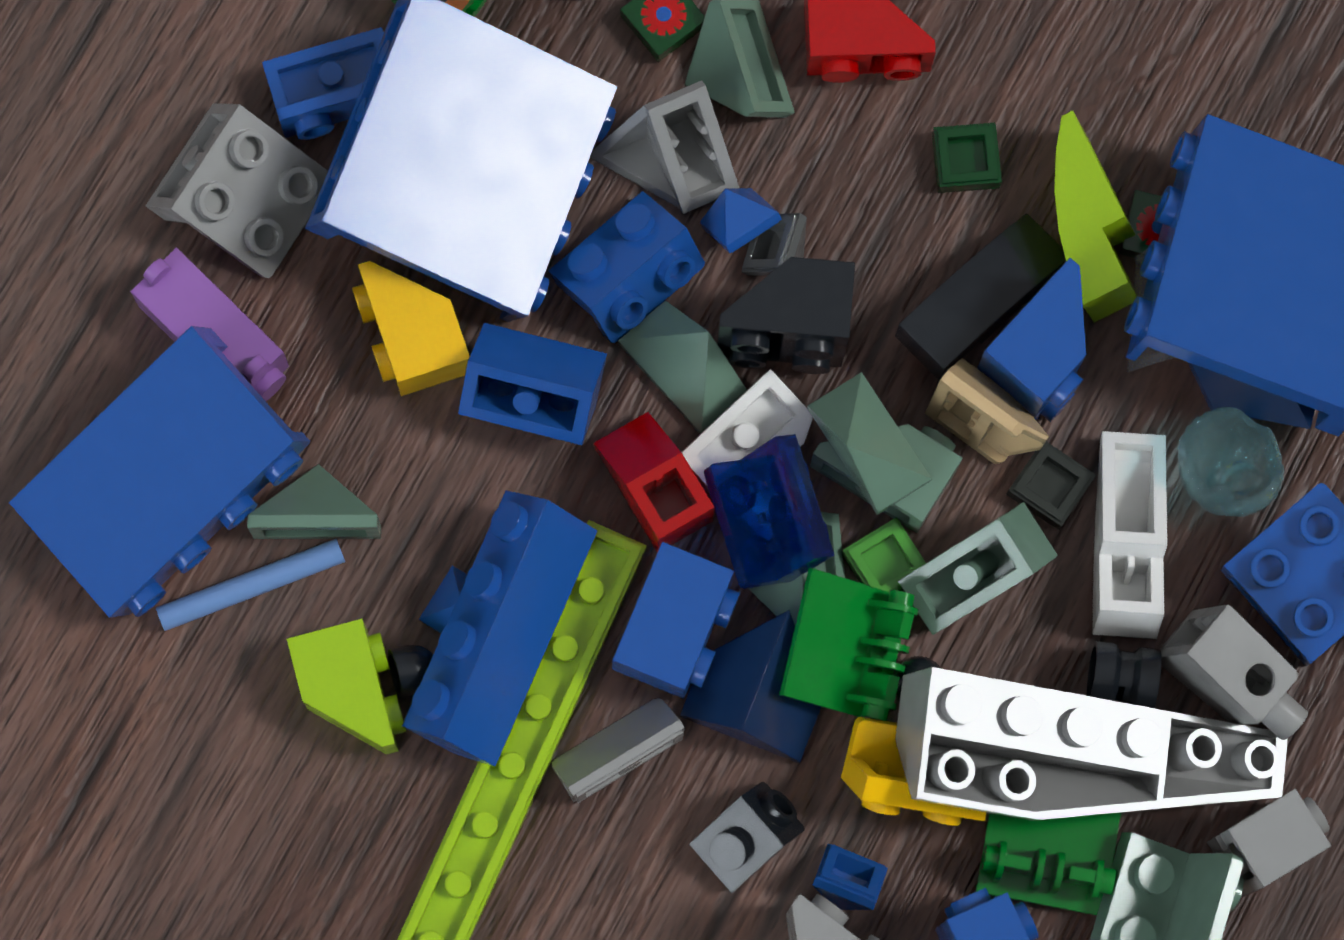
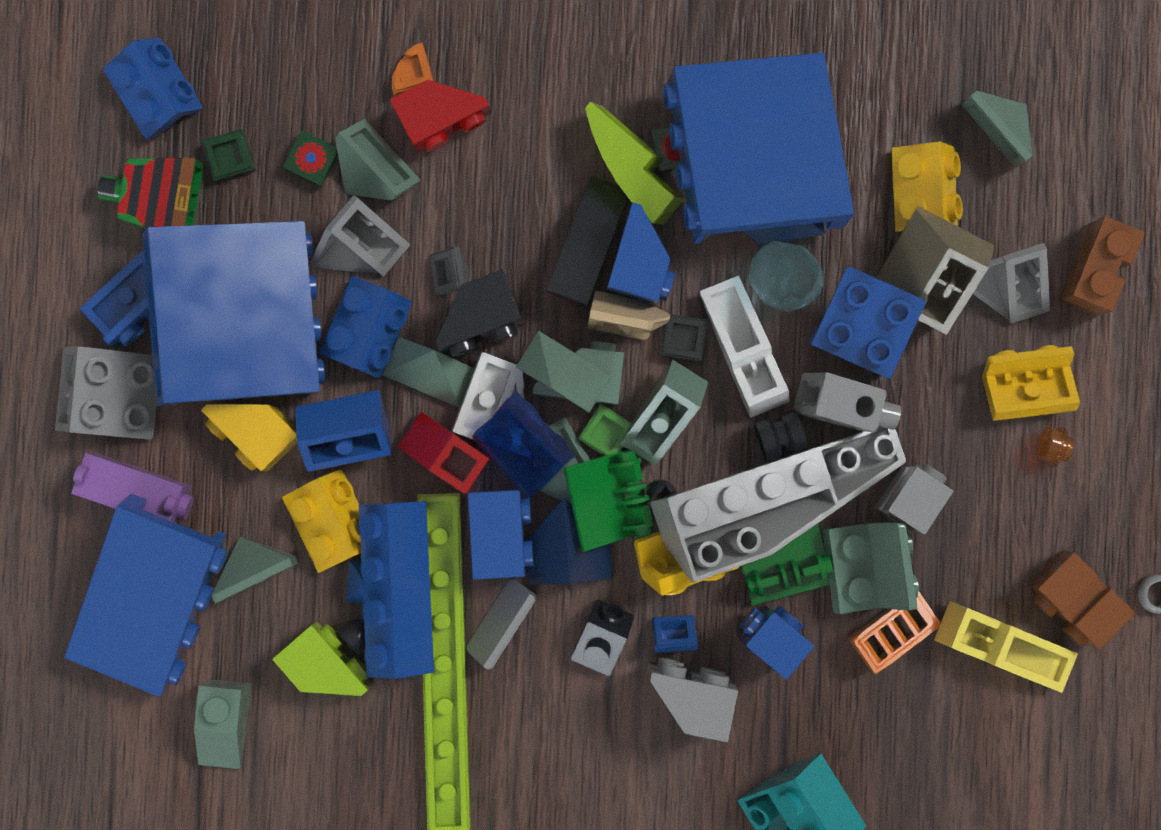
camera: 25 degrees left, 10 degrees up
medium blue bar [156,538,345,631] -> none
blue slope [700,188,782,253] -> none
dark green tile [932,123,1002,193] -> none
none -> sand green slope [194,679,251,769]
none -> yellow bracket [282,469,361,573]

